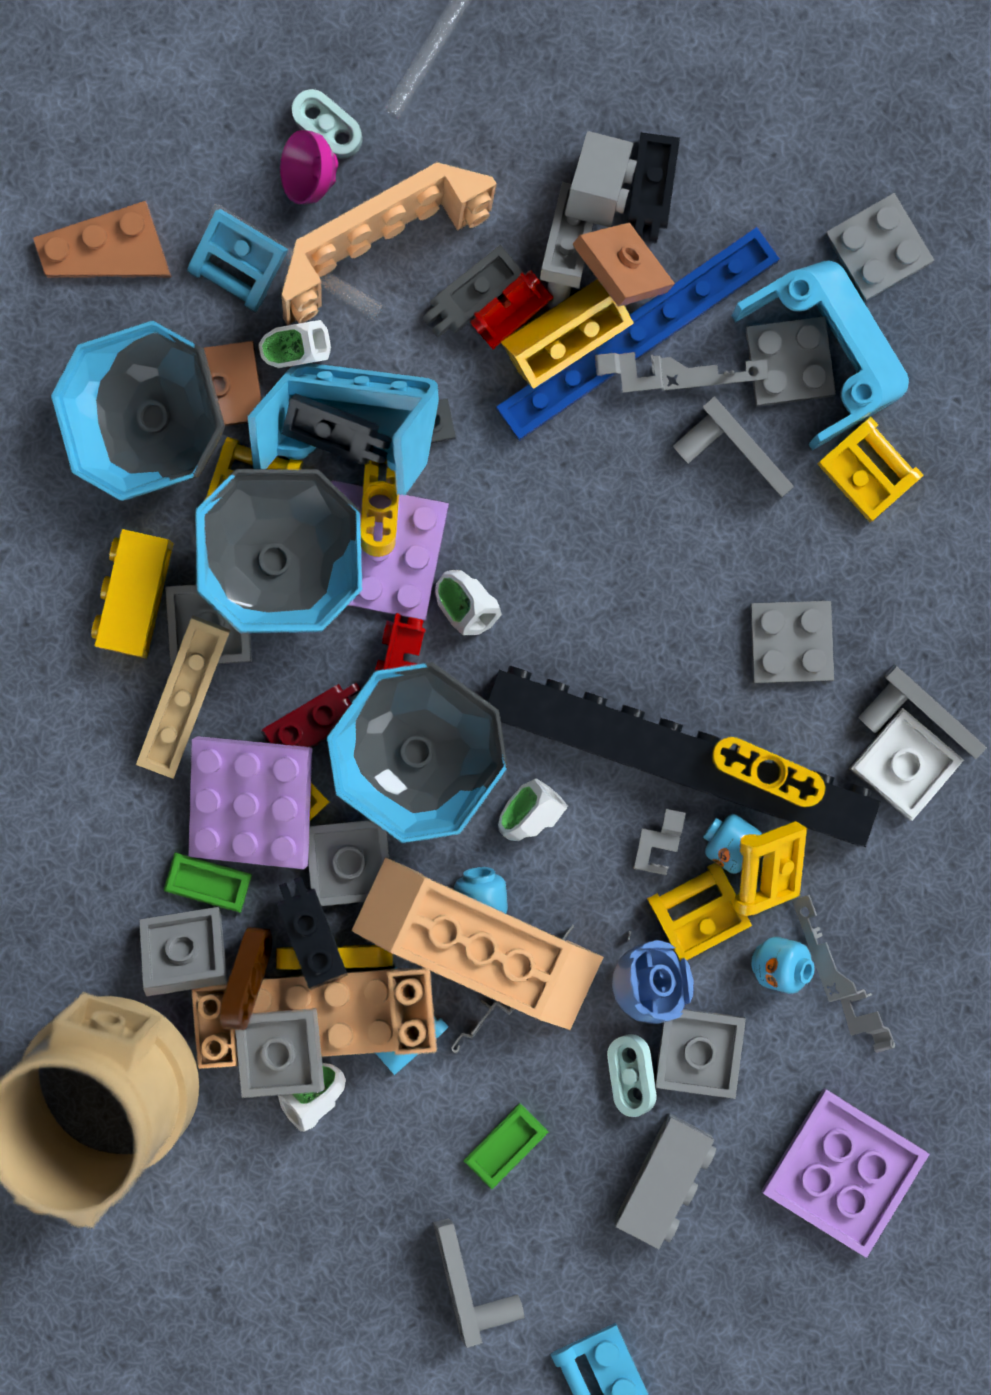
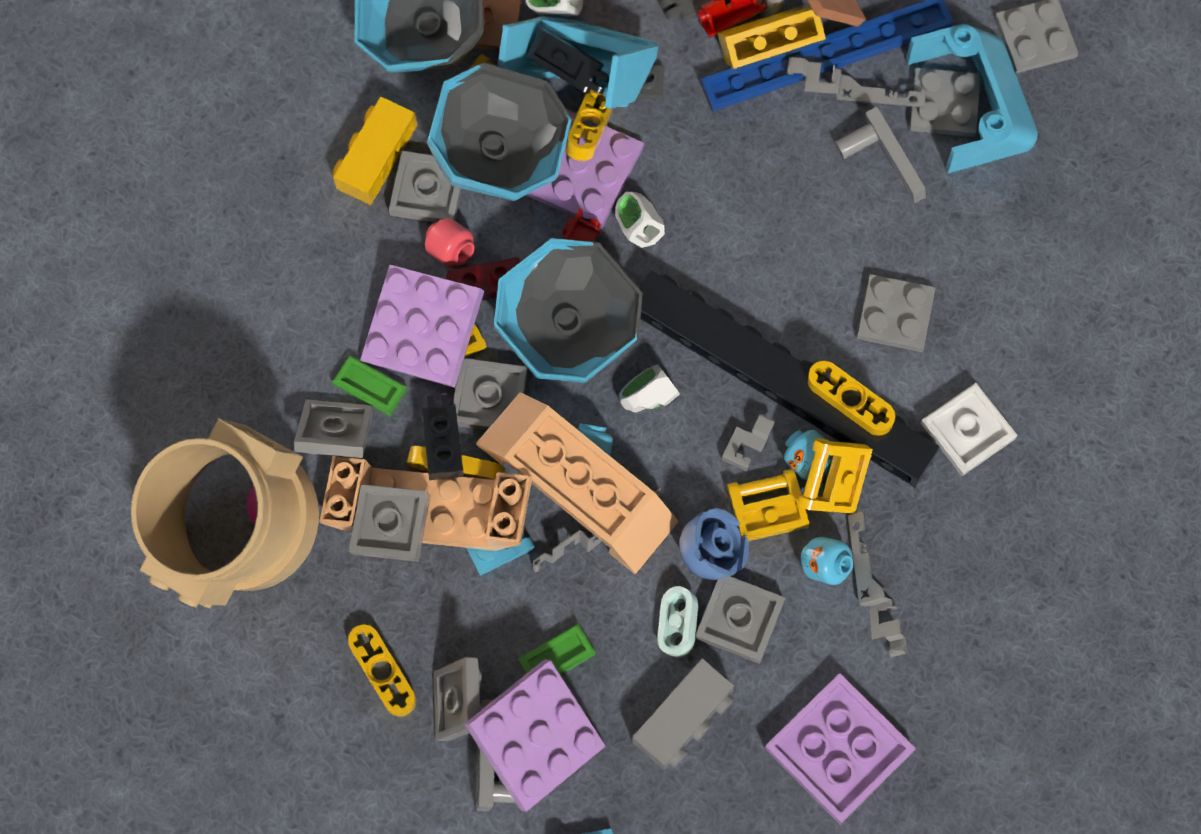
camera: 15 degrees right, 15 degrees down
tan plate [136,615,230,779] -> none
reddish brown beam [220,927,272,1030] -> none
white rock [278,1063,346,1132] -> none
yellow plate [818,416,924,523] -> none
light grey piece [858,664,987,759] -> none
none -> yellow beam [348,624,416,717]
none -> coral head [425,218,474,267]
none -> light grey plate [433,657,482,741]
none -> lavender plate [464,660,605,812]

